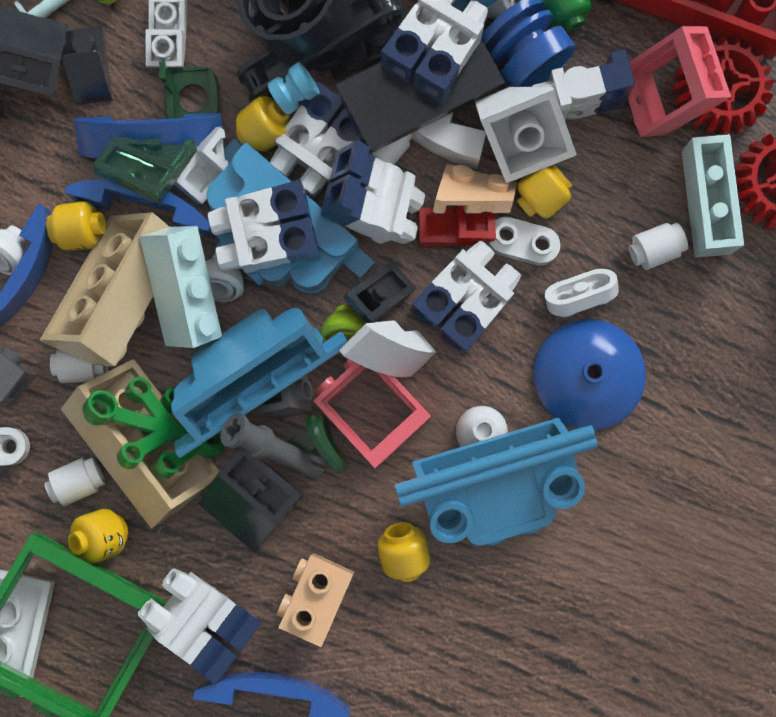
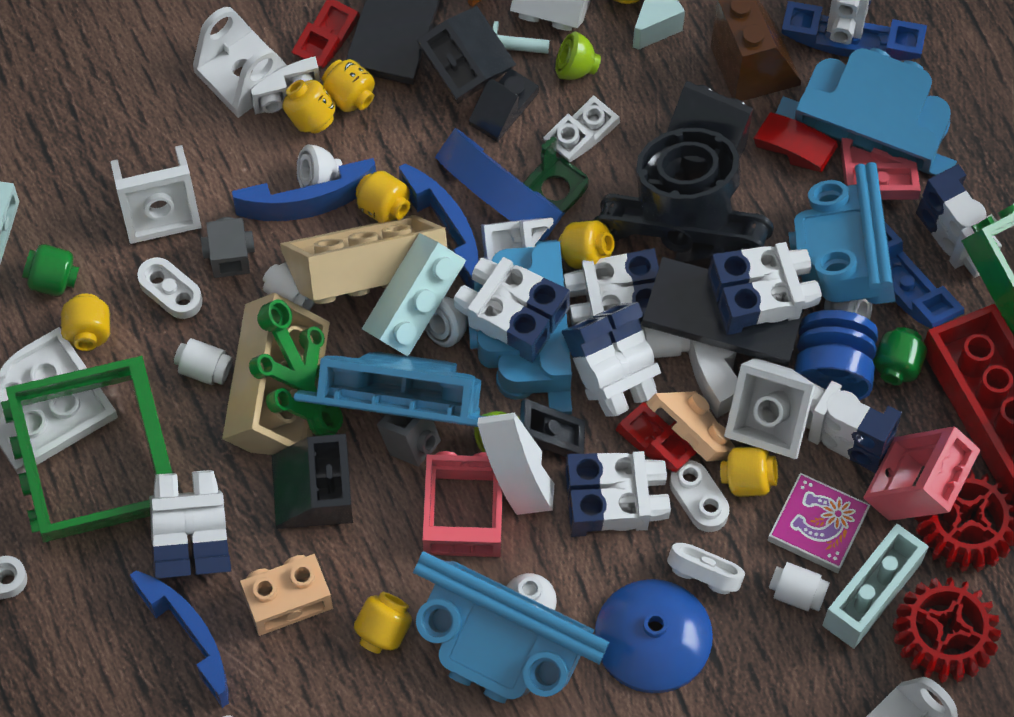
camera: 40 degrees right, 20 degrees down
yellow head [68,509,129,564] -> none
clear green wing [93,137,197,204] -> none
dark grey pin [220,413,325,480] -> none
medium azure wheel [267,62,320,115] -> none
dark green piece [285,414,350,474] -> none
none -> tile [768,473,870,573]

